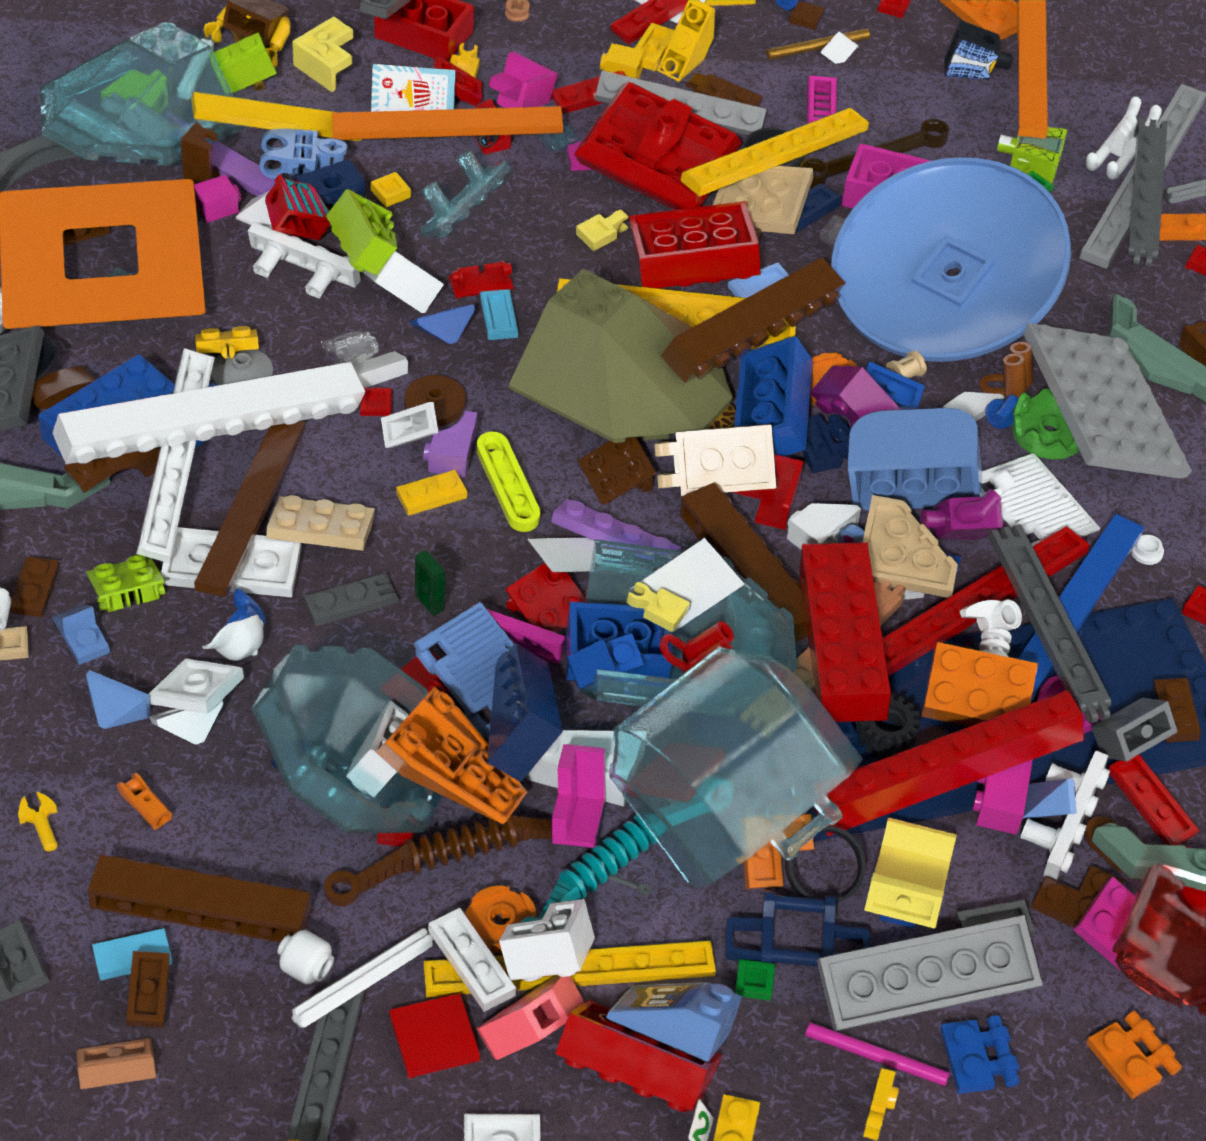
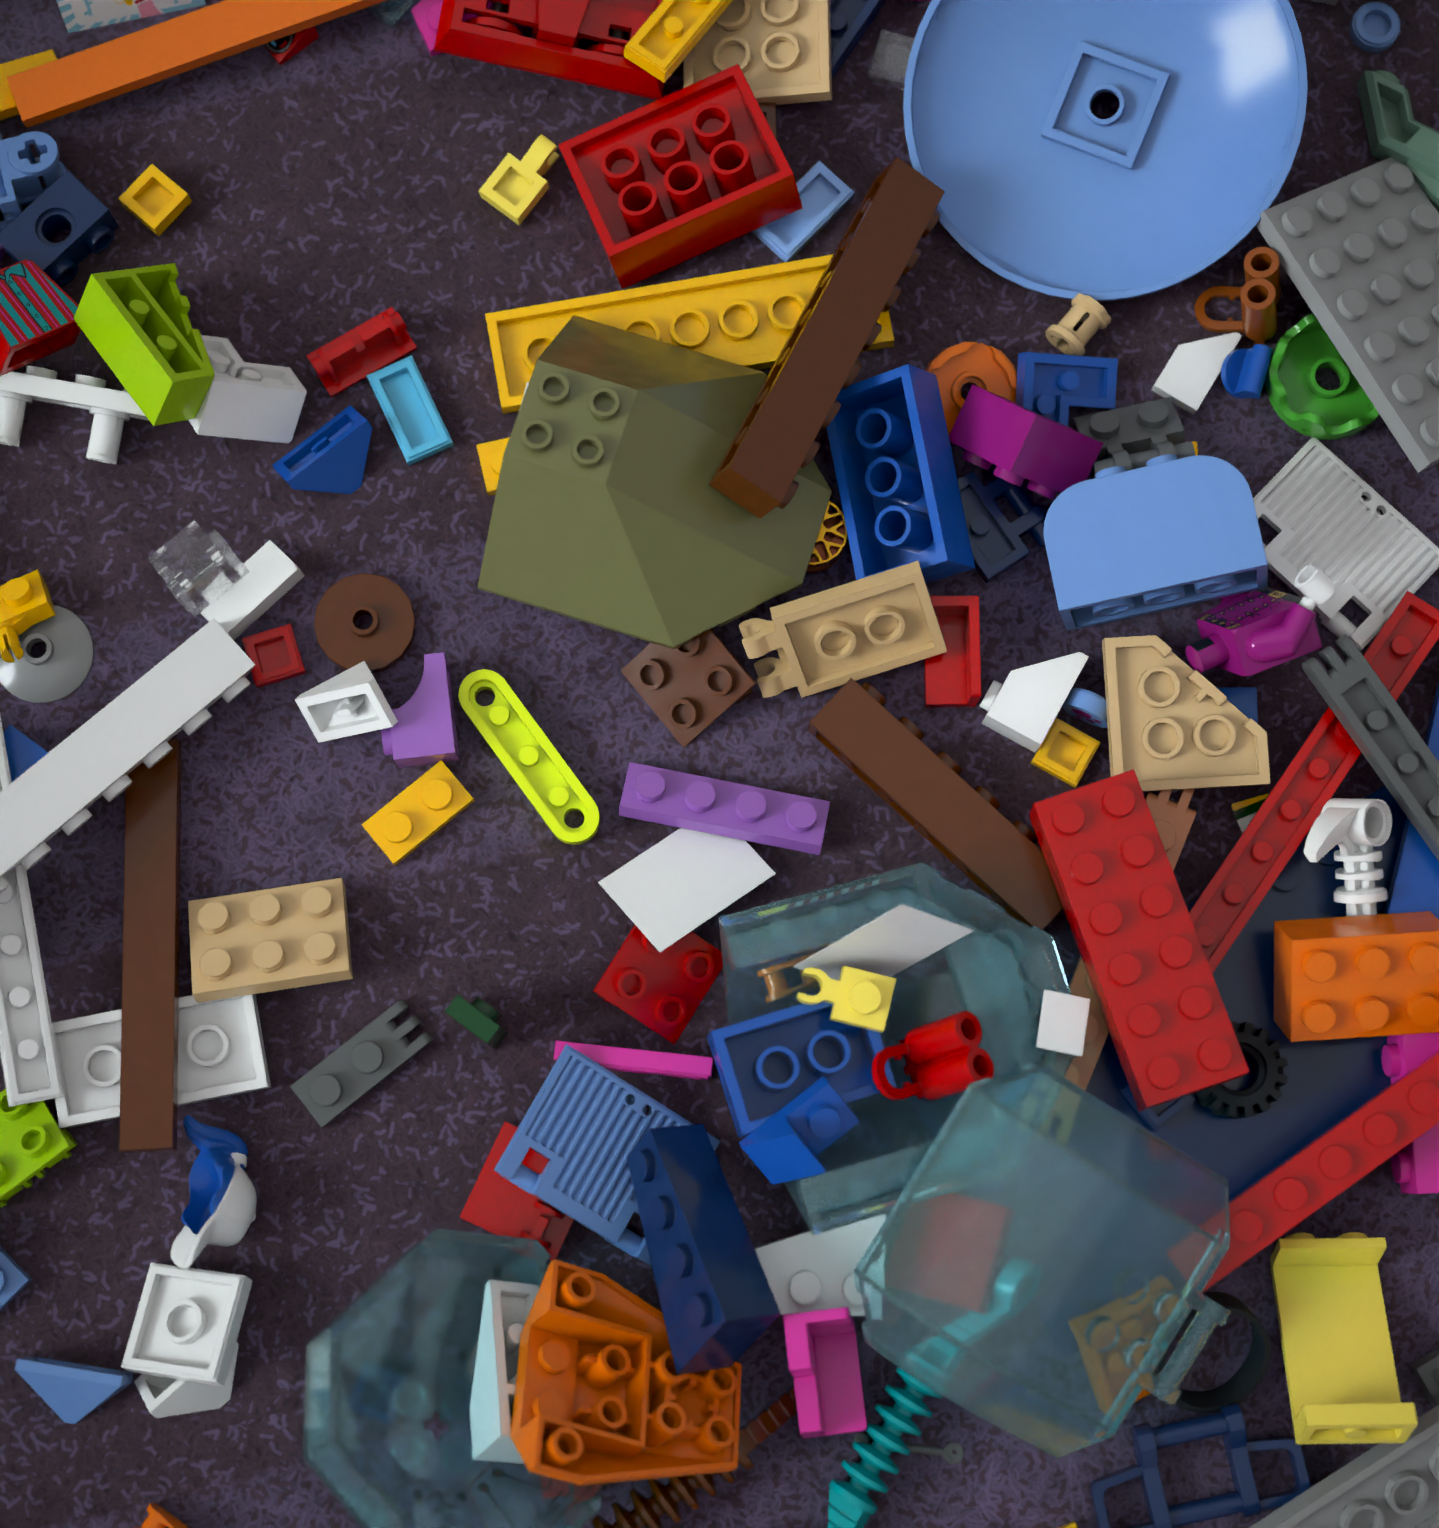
camera: 15 degrees left, 30 degrees up
clear light blue plate [419,150,511,239] -> none
none -> white sticker [1036,989,1090,1057]
none -> medium blue tile [1349,2,1401,53]

